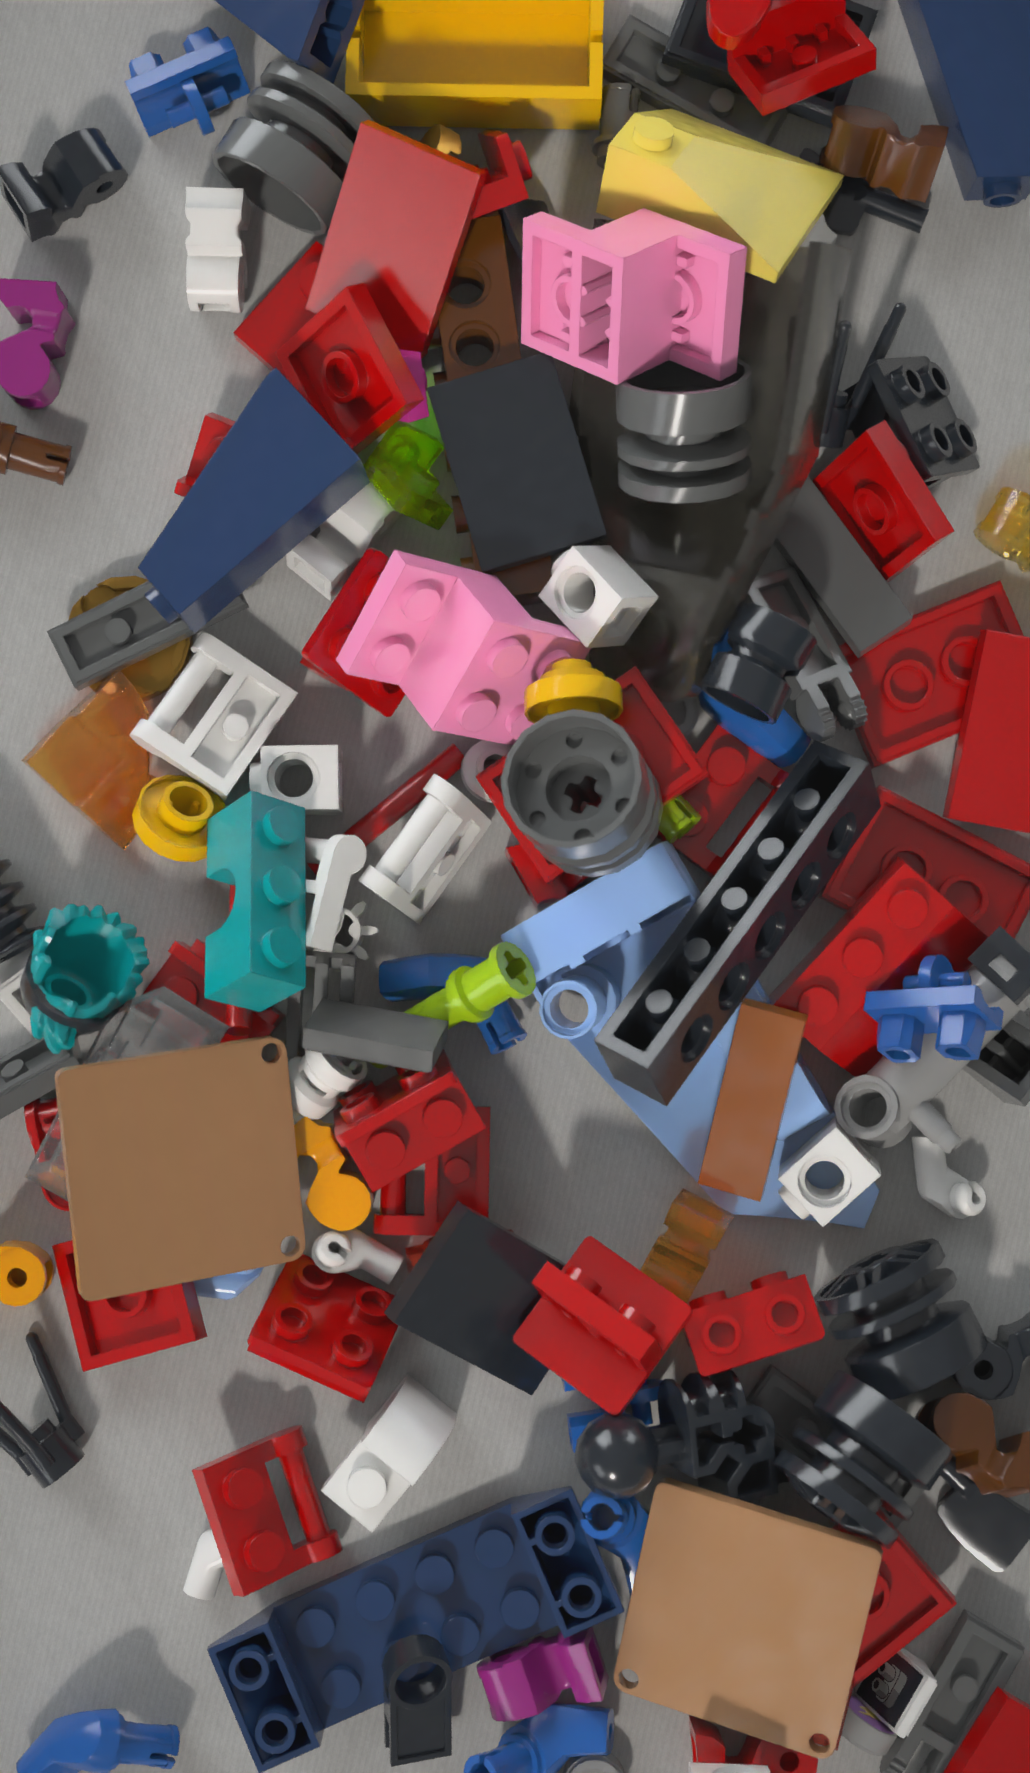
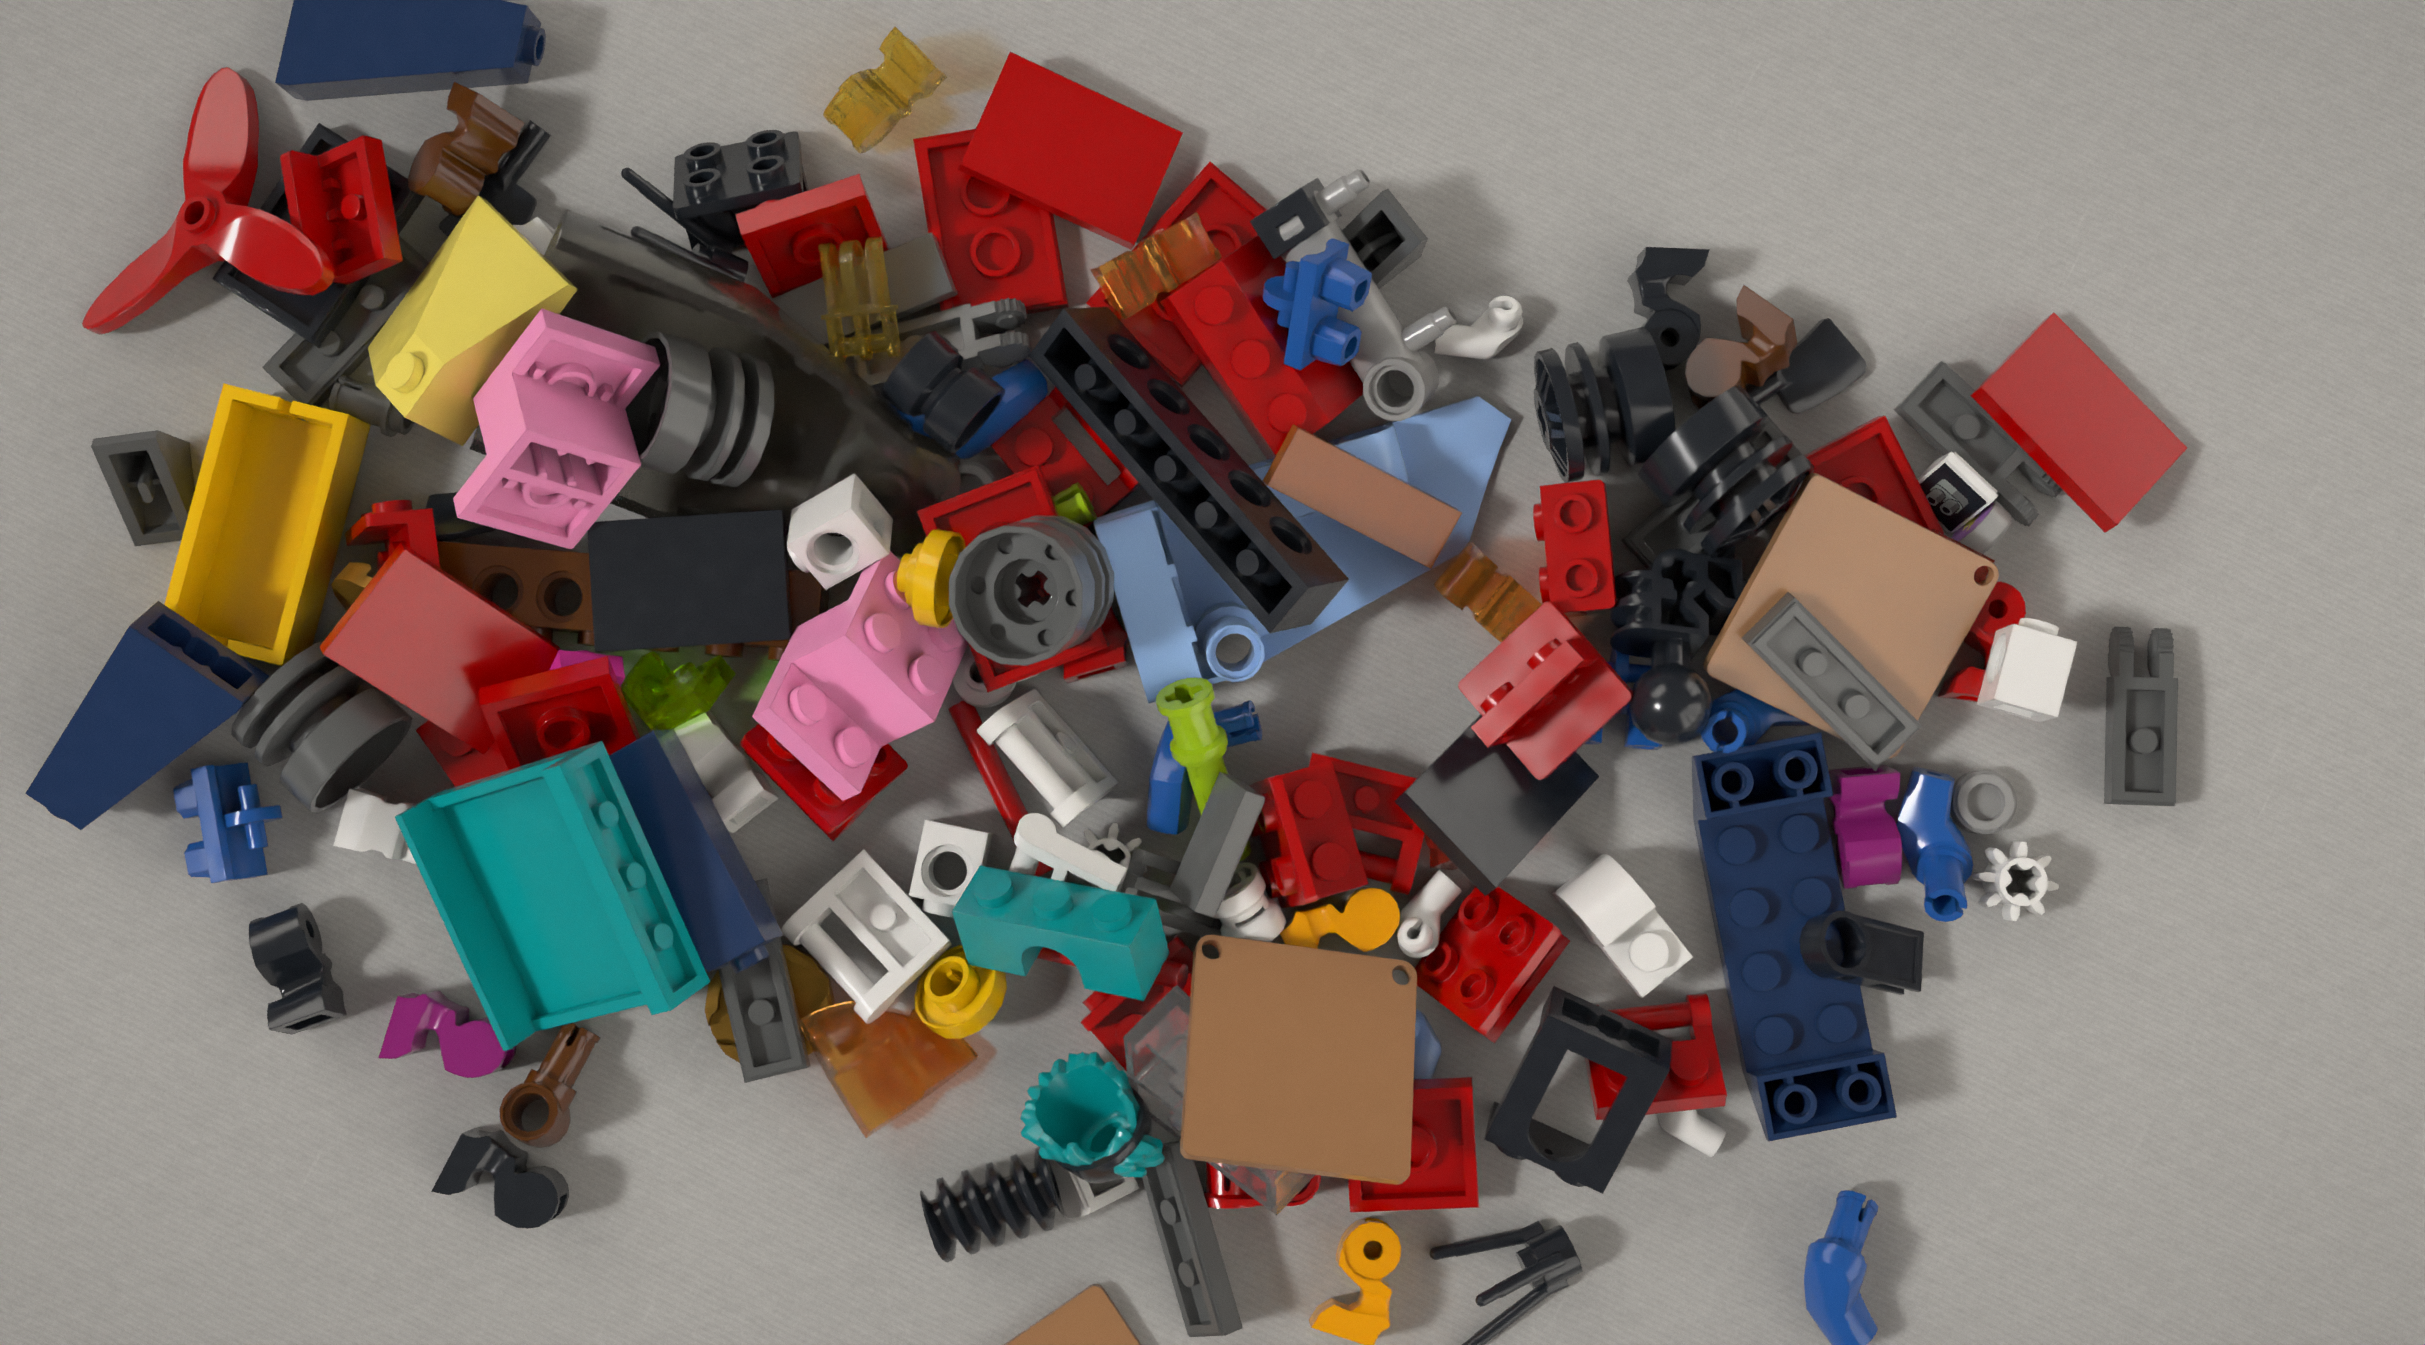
camera: 75 degrees left, 0 degrees up
white brick [778,1116,881,1227] -> none
none -> teal panel [395,741,710,1051]
none -> clear yellow arm [818,236,900,365]
none -> clear orange leg [1091,212,1222,320]
none -> black panel [1484,986,1673,1194]
none -> dark grey tile [1742,592,1922,771]

